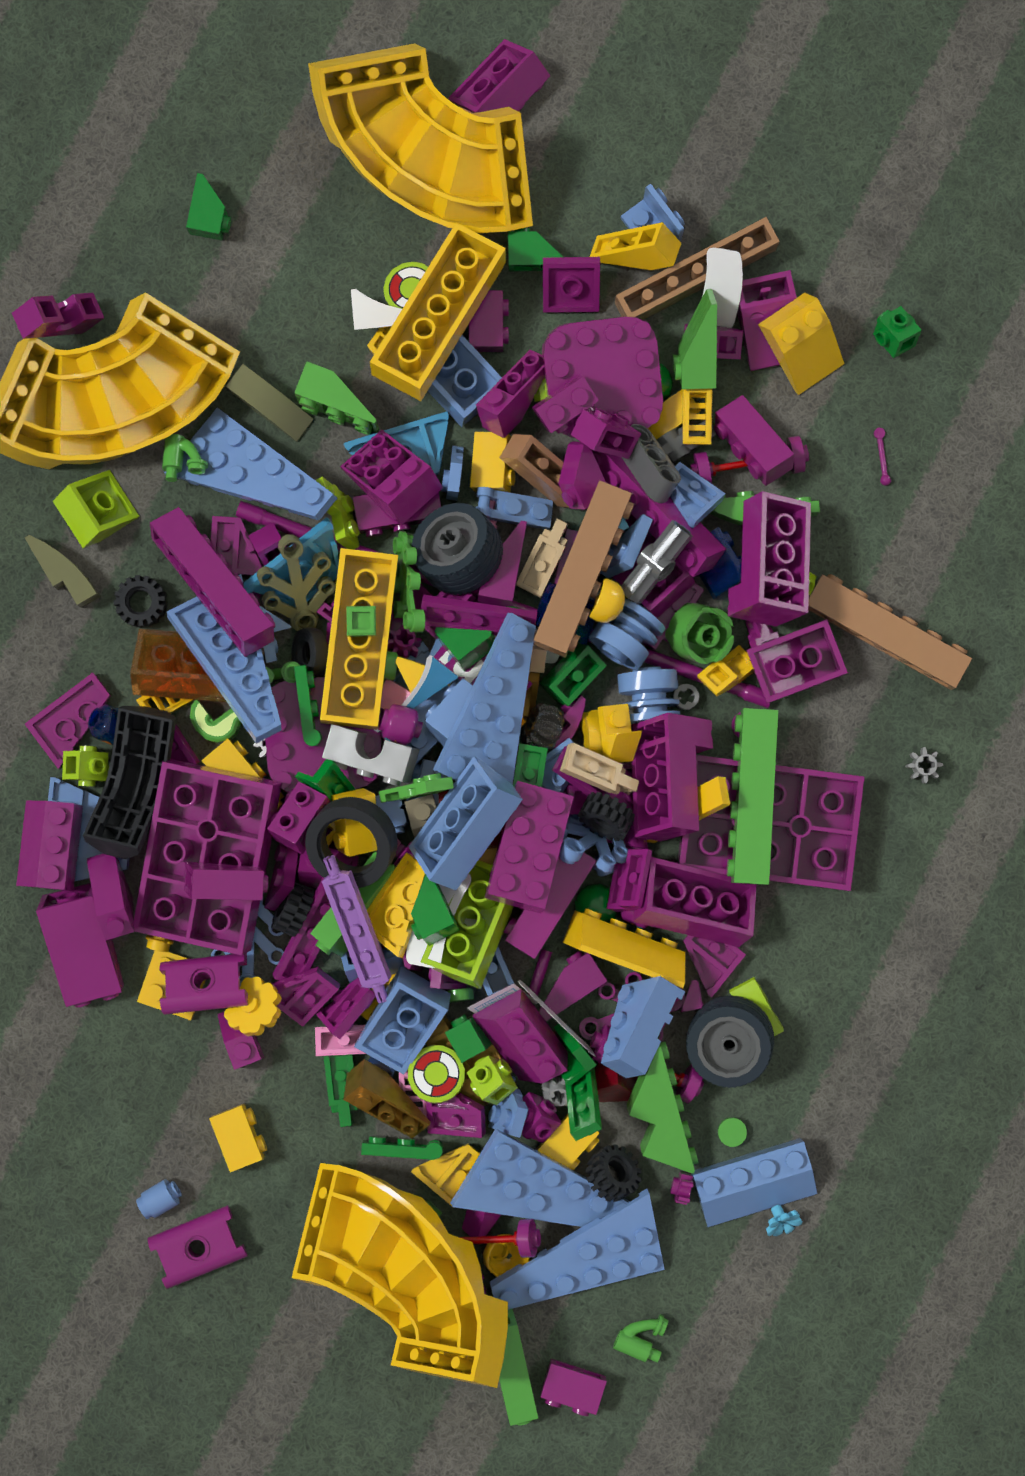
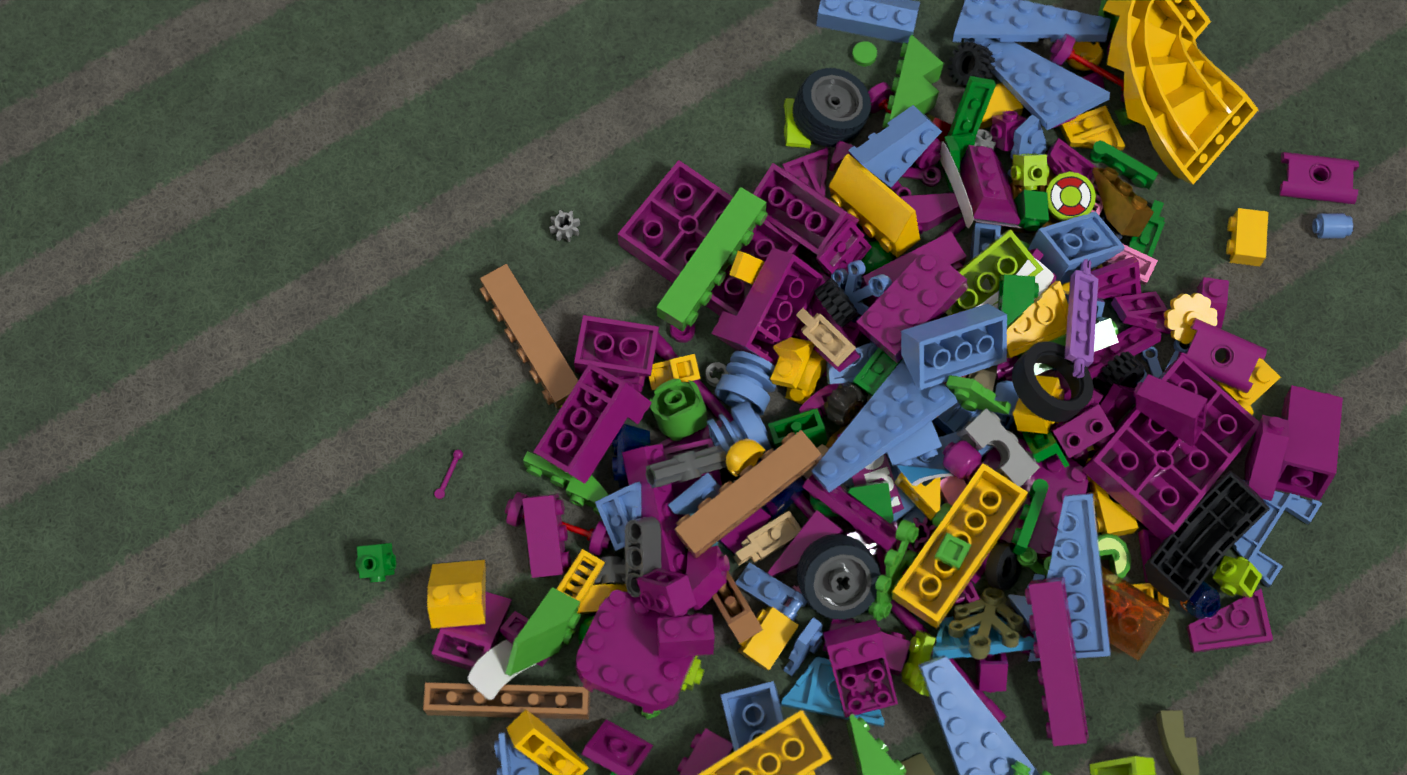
camera: 150 degrees left, 15 degrees down
magenta slope [16,800,83,891] -> none
black tyre [114,575,168,628] -> none
magenta wing [211,516,262,576] -> none
magenta slope [476,350,545,438] -> none
magenta plate [670,1171,693,1205] -> none

